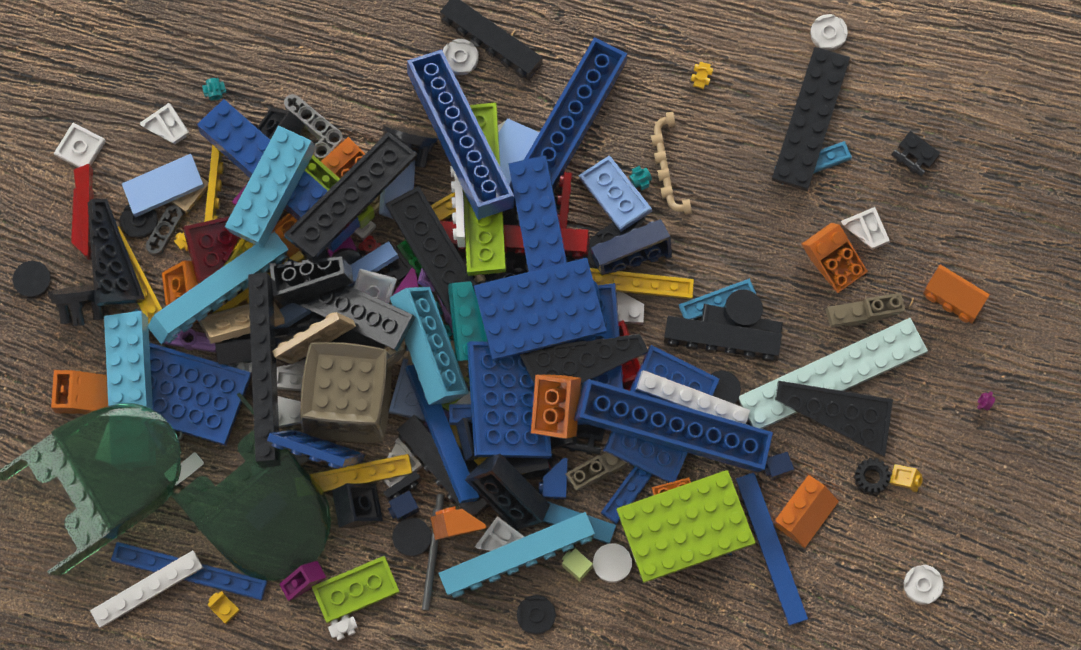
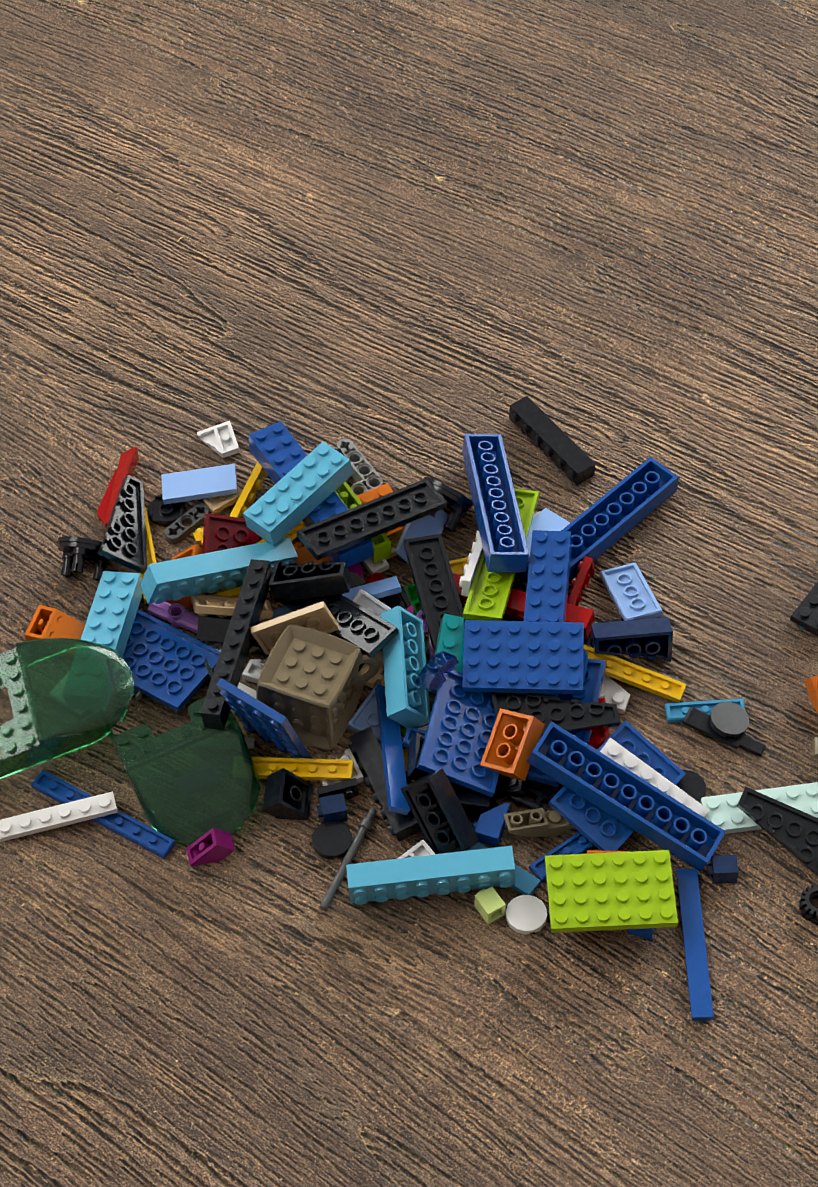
camera: 15 degrees right, 20 degrees down
black tile [12,260,52,299] -> none
white tile [54,123,106,168] -> none
white sticker [166,452,204,485] -> none
teal gear [202,78,226,101] -> none
yellow bracket [207,591,240,624] -> none
lime plate [312,556,400,624] -> none
white piece [328,615,358,641] -> none
orange slope [430,506,486,540] -> none
white tile [443,39,479,75] -> none
black tile [516,595,556,635] -> none
teal gear [629,165,652,191] -> none
tan bar [651,112,692,215] -> none
black brick [664,316,782,362] -> none
yellow piece [691,62,713,89] -> none
orange slope [773,475,839,548] -> none
none -> clear blue slope [416,651,459,691]

